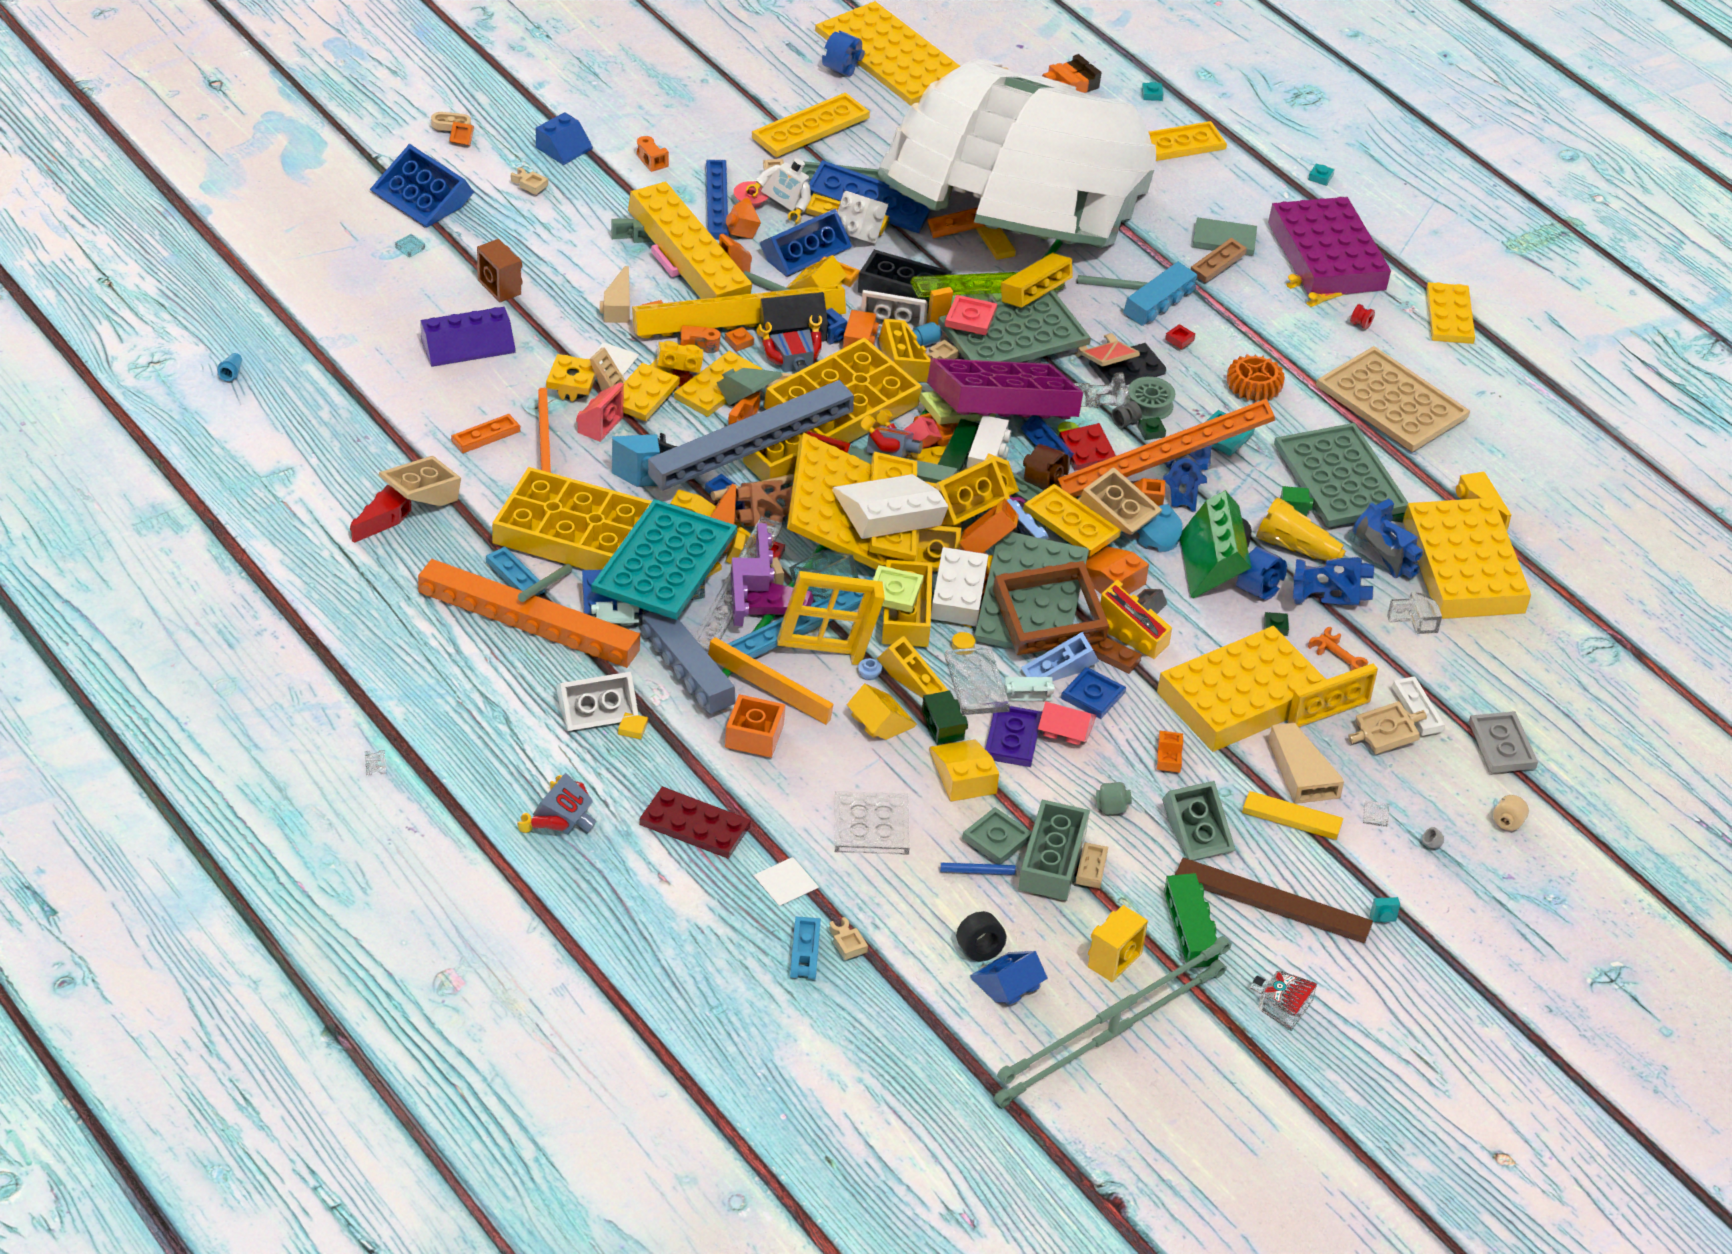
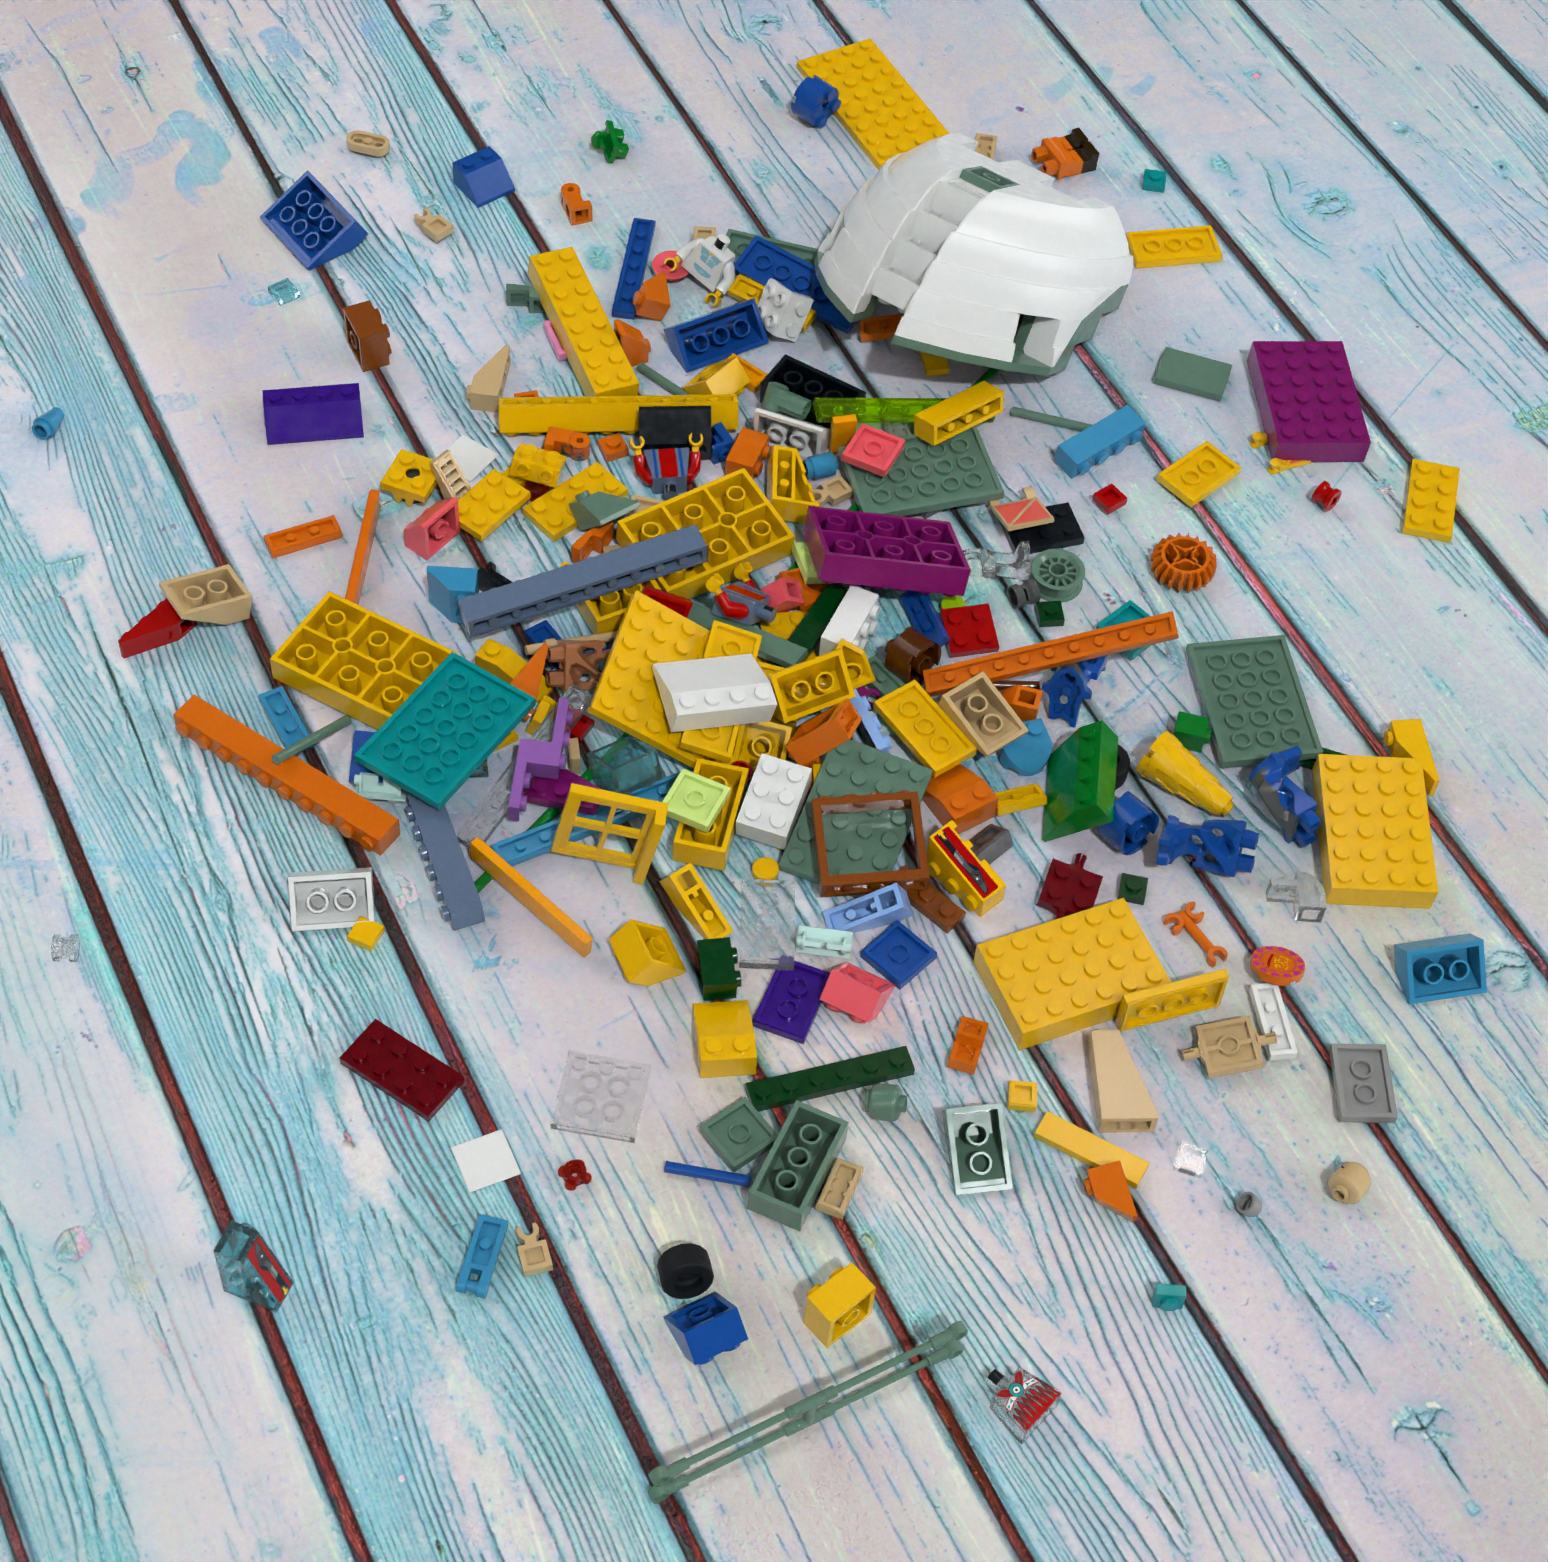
camera: 10 degrees right, 10 degrees up
orange plate [449,121,474,146] -> none
torso [517,773,597,834] -> none
orange brick [725,694,785,758] -> none
yellow plate [752,92,870,157] -> none
light blue plate [858,658,882,680] -> none
green brick [1164,873,1222,968] -> none
reddish brown tile [1175,857,1373,943] -> none
medium nougat plate [1190,238,1247,283] -> none
teal plate [1308,163,1335,186] -> none
tan plate [1316,346,1470,452] -> none
none -> clear light blue wedge [213,1220,294,1313]
none -> clear red plate [558,1159,592,1191]
none -> green hips [591,120,629,164]
none -> dark green plate [745,1046,915,1112]
none -> sand green piece [762,382,811,420]
none -> yellow tile [995,783,1047,816]
none -> yellow tile [1007,1080,1037,1112]
none -> dark red plate [1037,853,1103,919]
none -> orange slope [1083,1160,1137,1222]
none -> yellow plate [1157,441,1241,508]
none -> orange tile [1250,946,1305,986]
none -> dark azure slope [1394,933,1487,1004]

